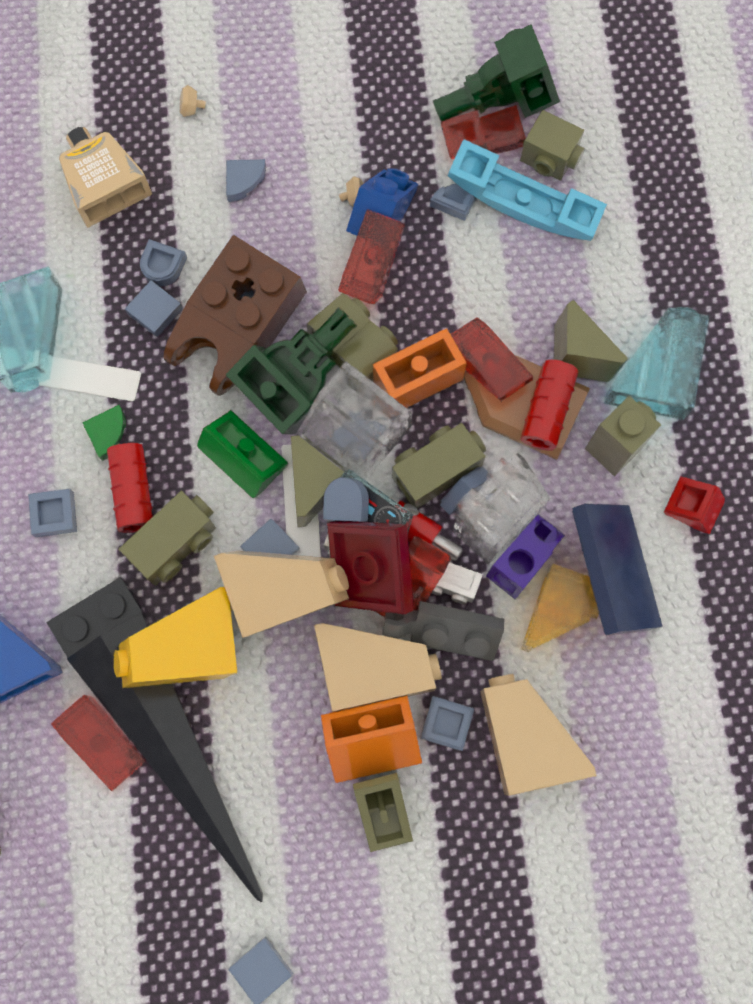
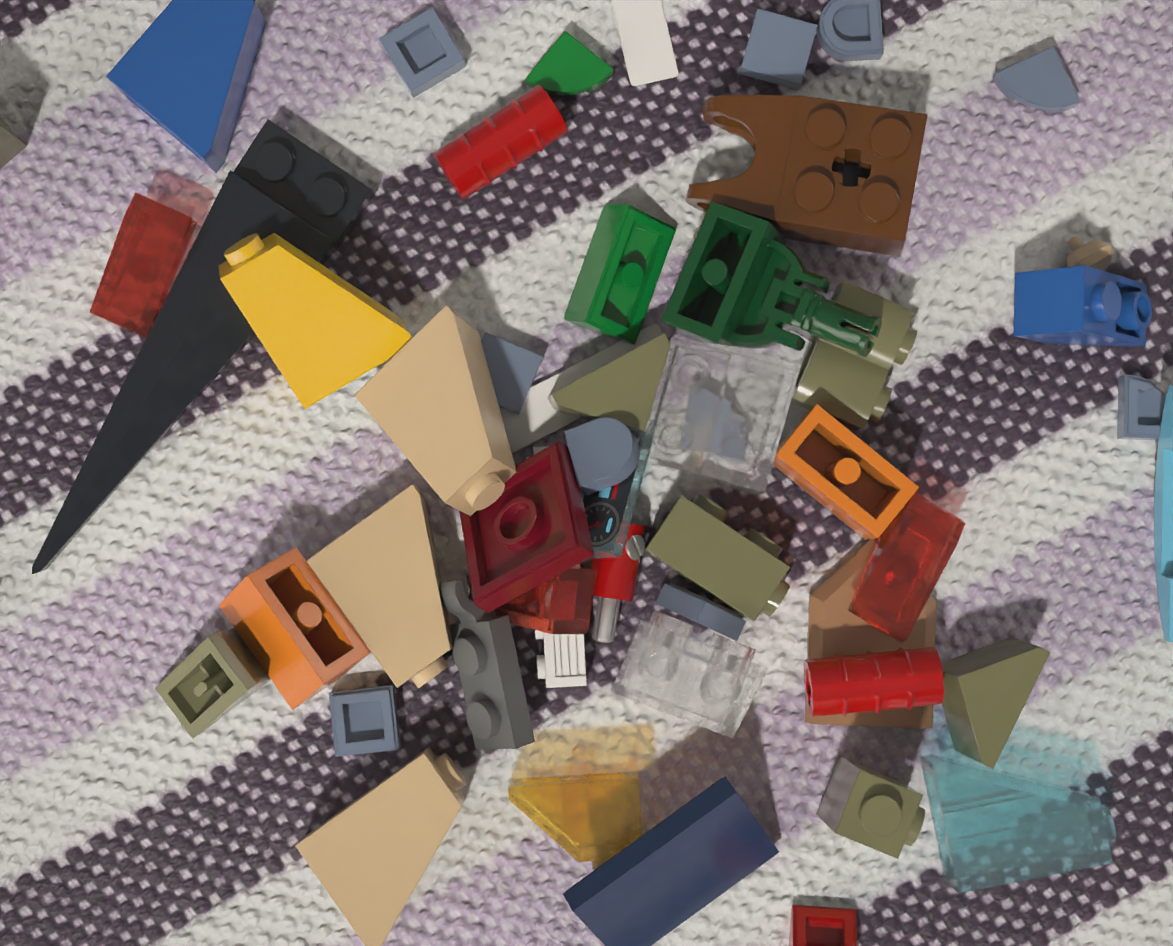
camera: 60 degrees right, 10 degrees up
olive brick [118,490,216,586] -> none
clear red slope [338,209,405,304] -> none
dark purple leg [486,514,565,600] -> none

